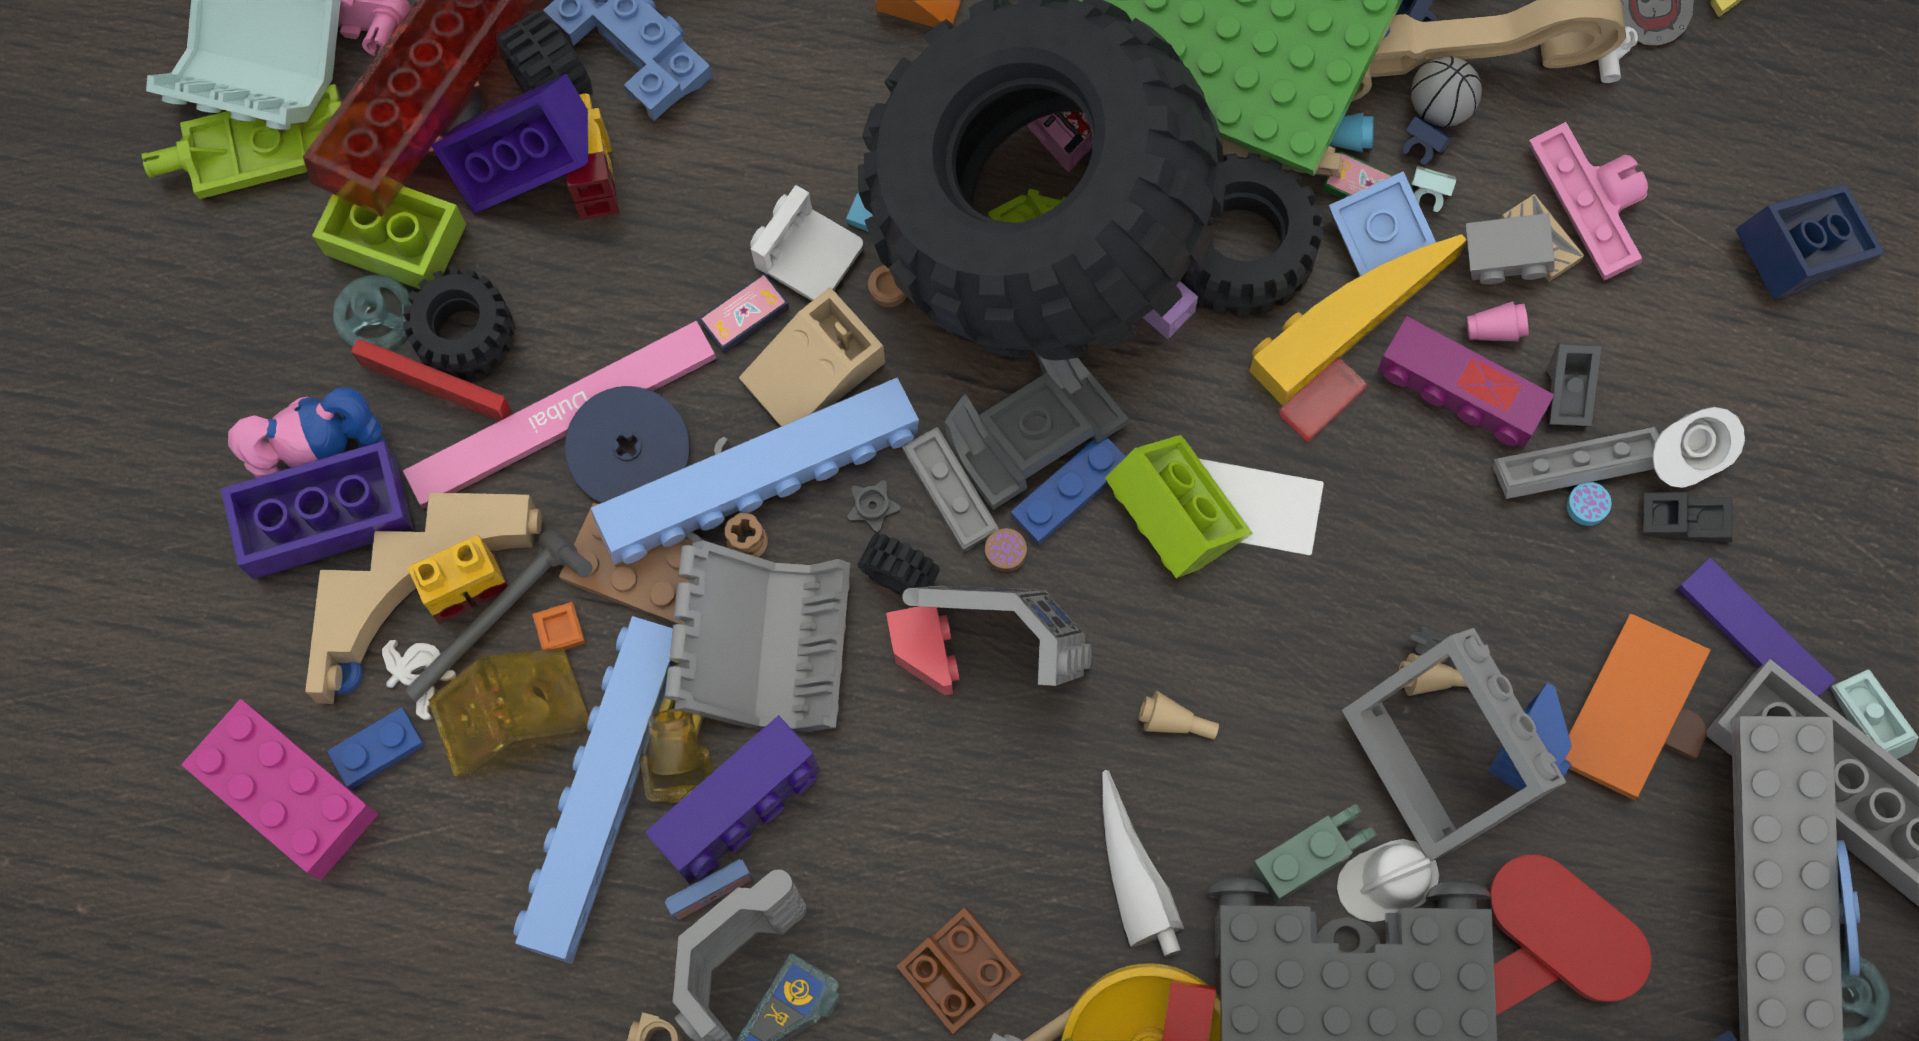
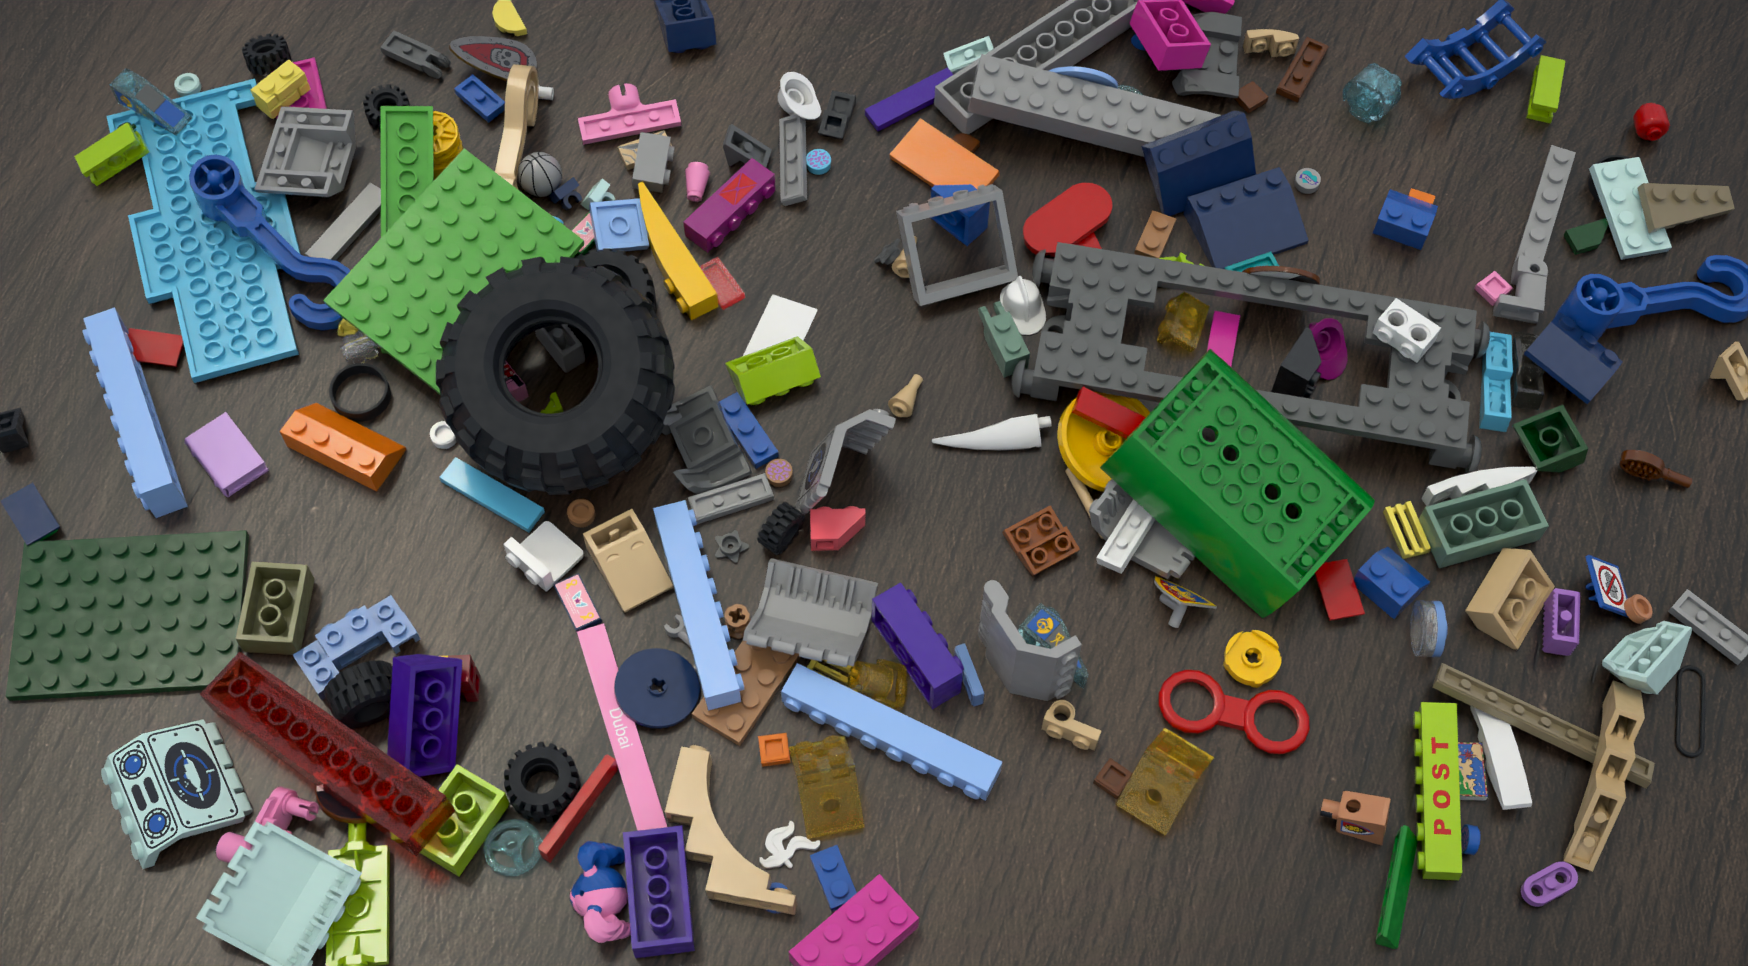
camera: 85 degrees left, 10 degrees down
dark grey bar [404,530,592,702] -> none
yellow hips [407,534,510,624] -> none

